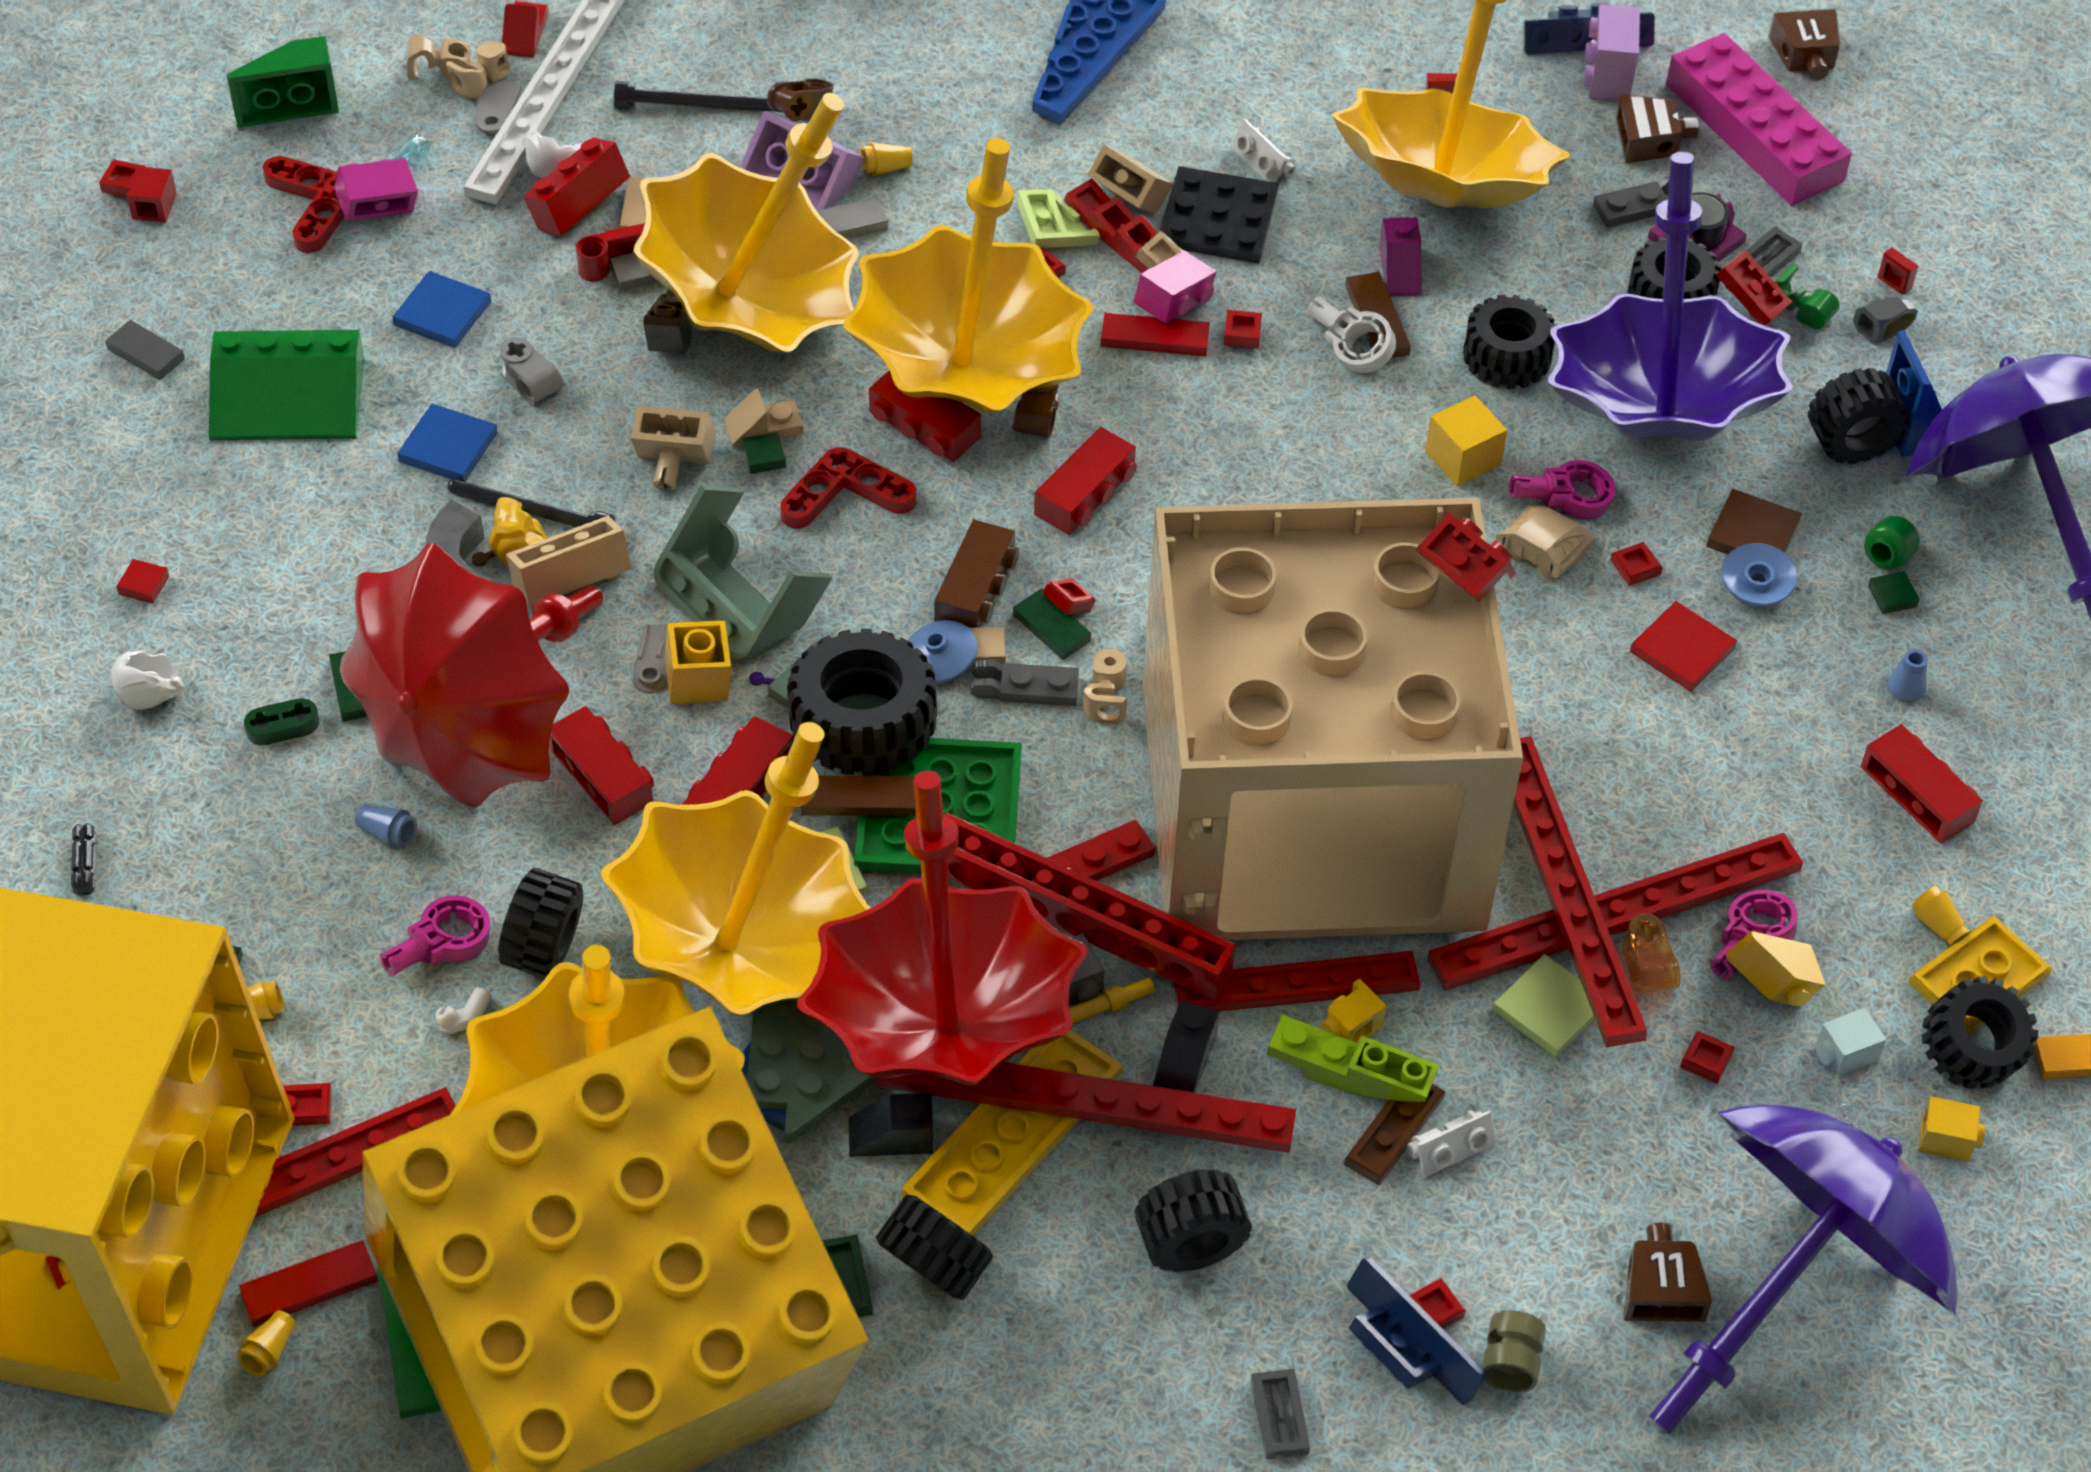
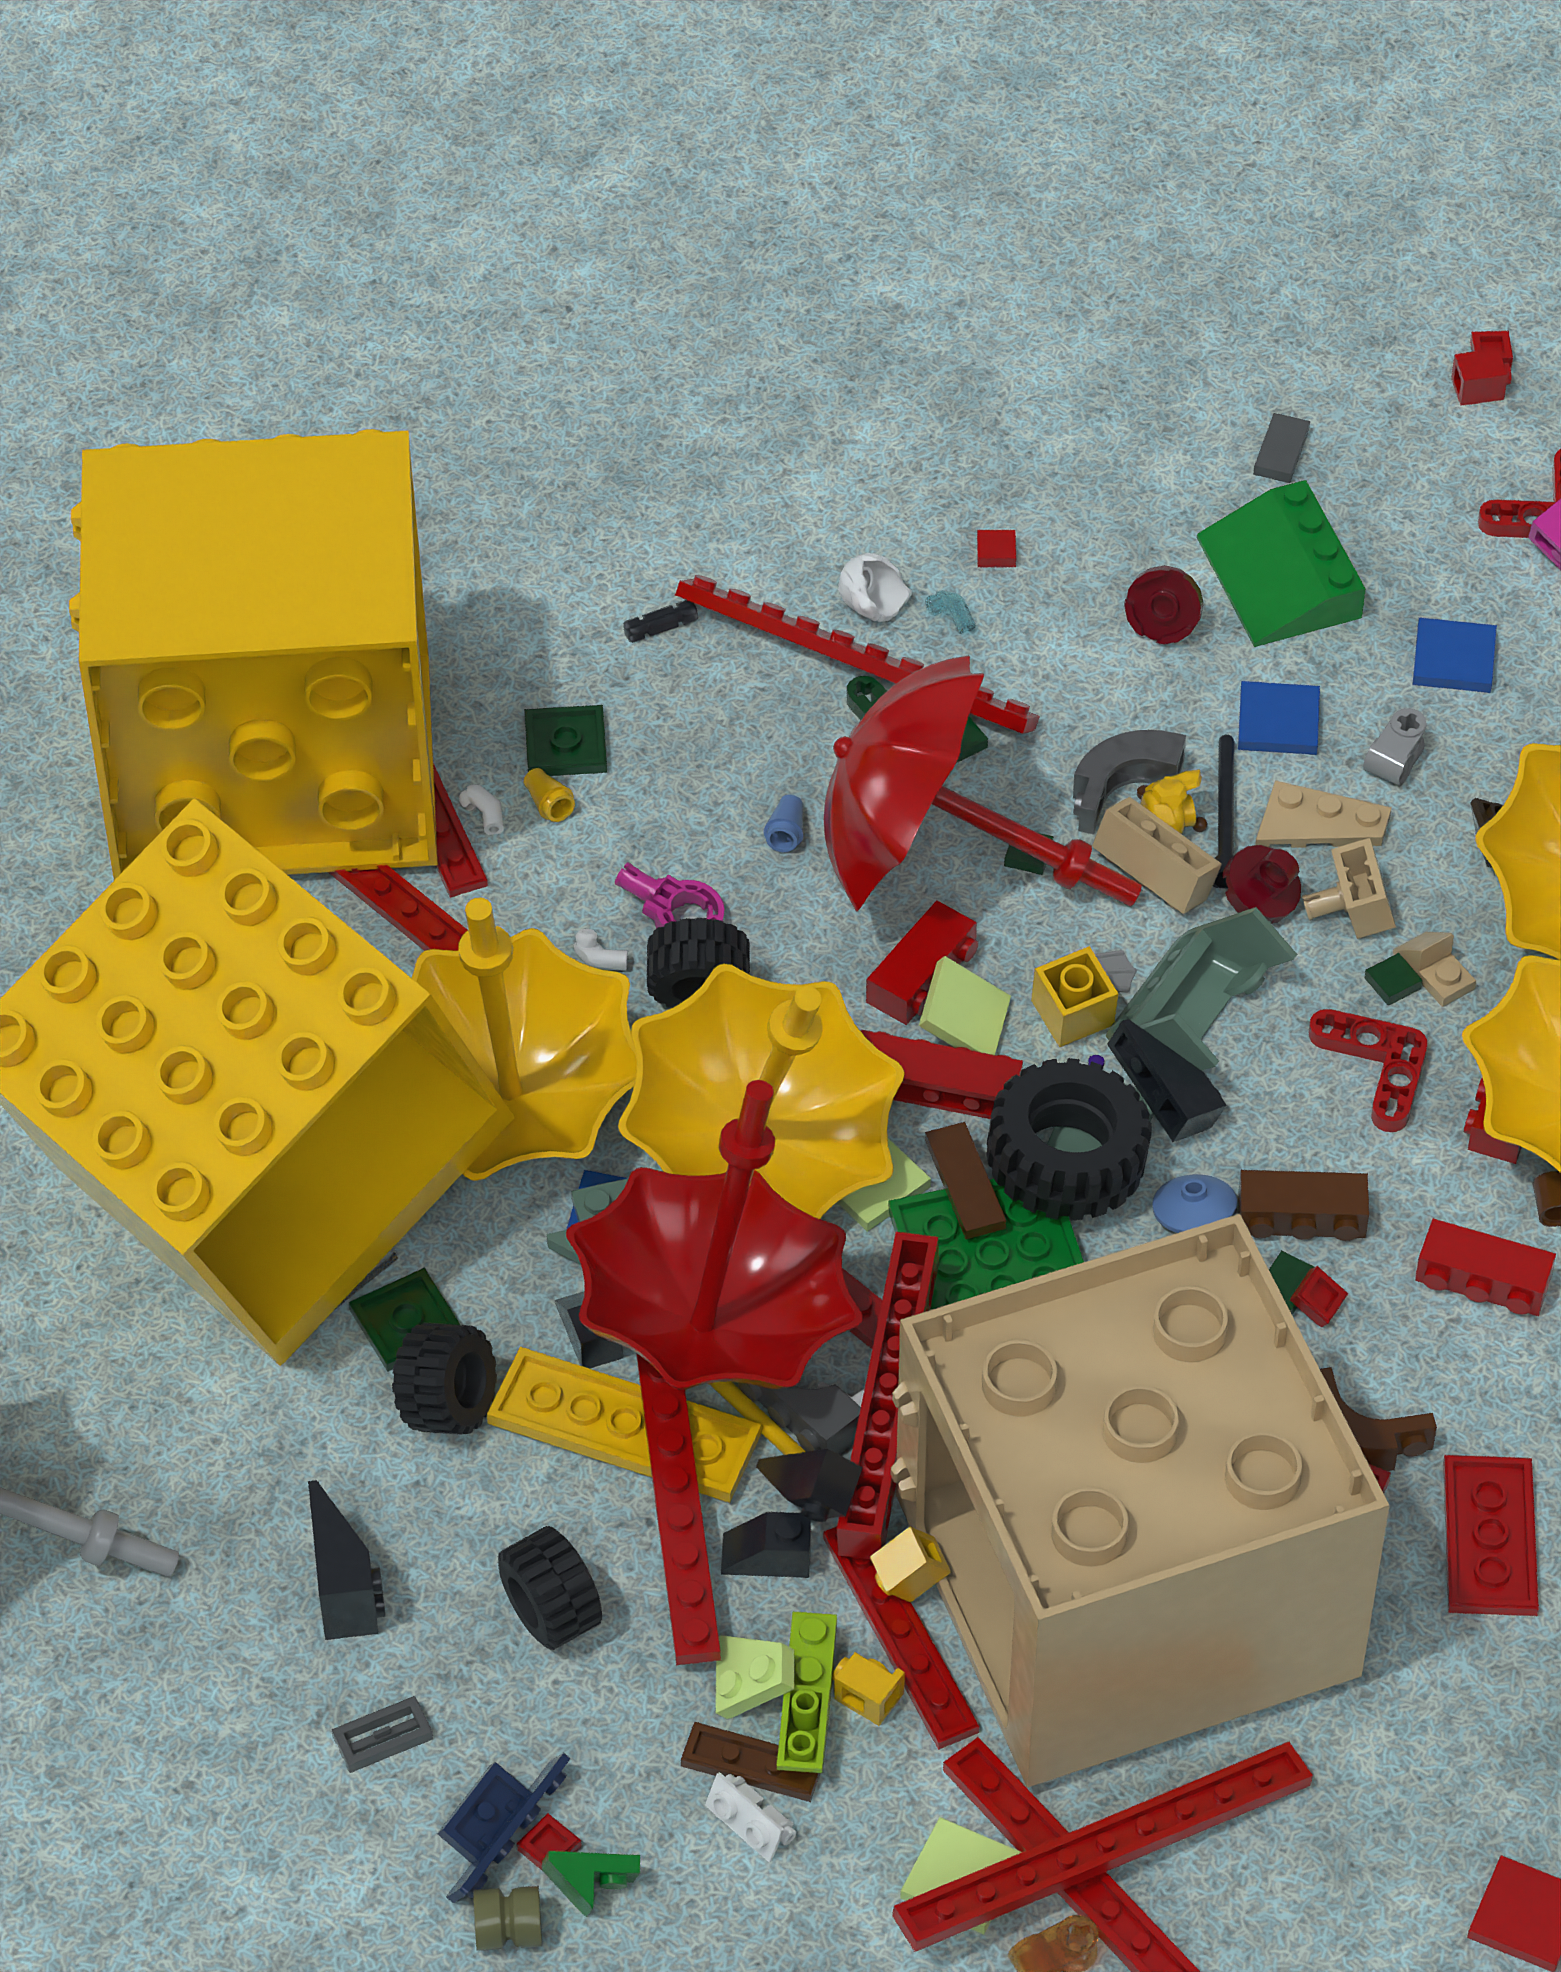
camera: 75 degrees right, 0 degrees up
red bracket [1416,512,1517,602] -> none
none -> black slope [308,1480,386,1640]
none -> green slope [542,1851,640,1917]
none -> red plate [675,575,1040,734]
none -> yellowish green wing [716,1635,794,1719]
none -> black slope [756,1449,863,1522]
none -> yellow brick [870,1526,951,1602]
none -> yellowish green tile [919,956,1011,1055]
none -> clear light blue arm [925,590,976,634]
none -> black slope [1107,1019,1227,1142]
none -> dark red tile [1124,565,1204,644]
none -> dark red tile [1223,845,1301,924]
none -> tan wing [1255,780,1392,848]

